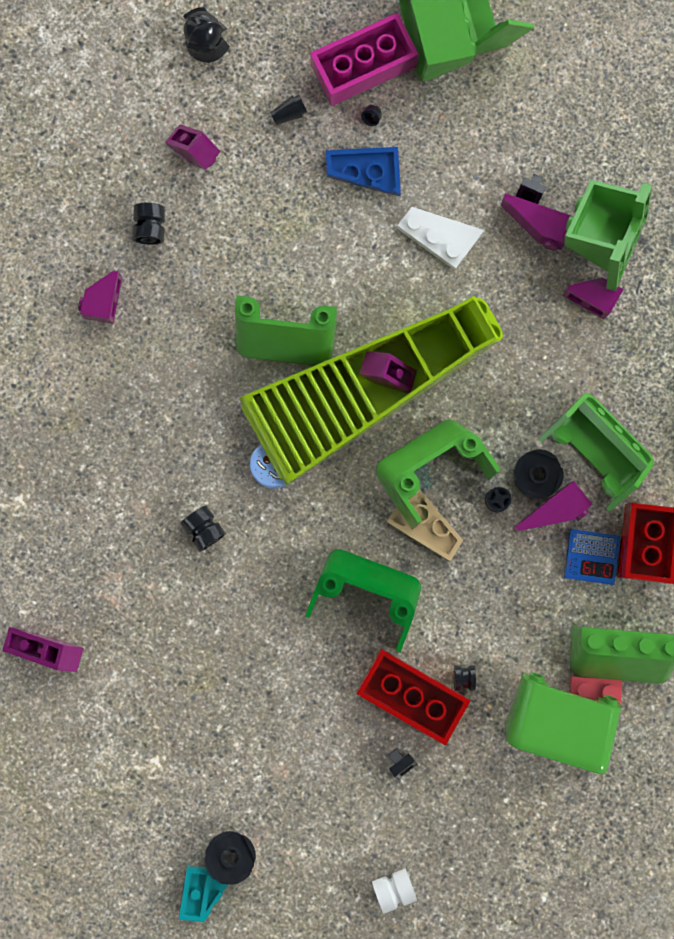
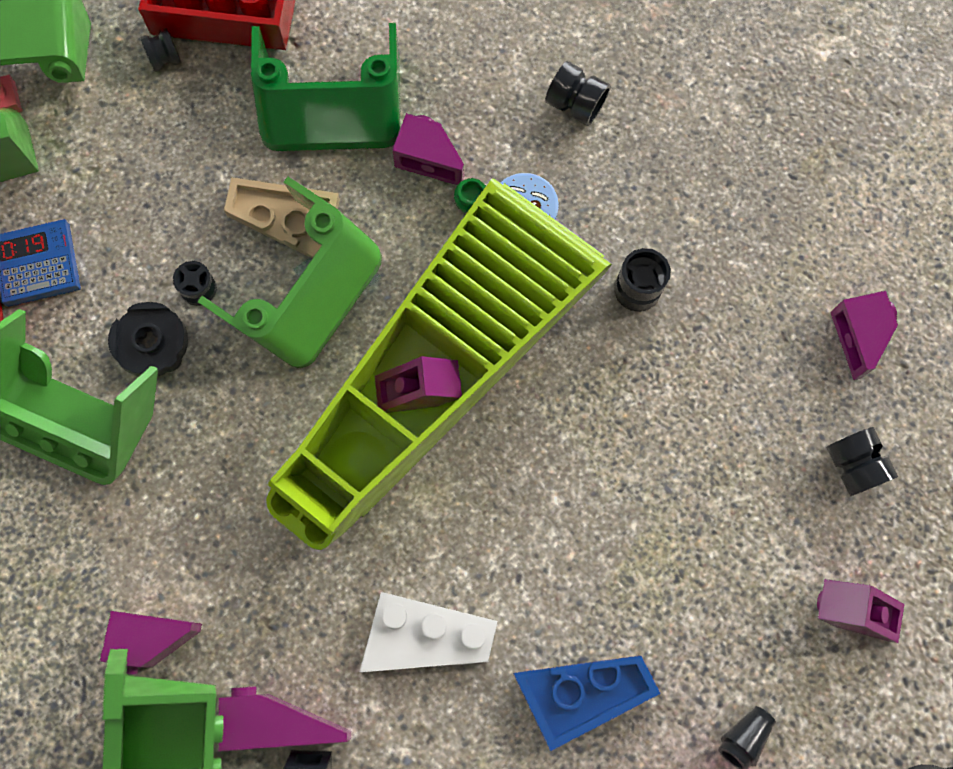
camera: 155 degrees right, 10 degrees down
bright green windscreen [235,295,337,366] -> none
magenta slope [512,481,593,532] -> none
none -> magenta slope [392,113,464,185]
none -> green plate [454,178,486,213]
none -> black wheel [614,248,671,312]

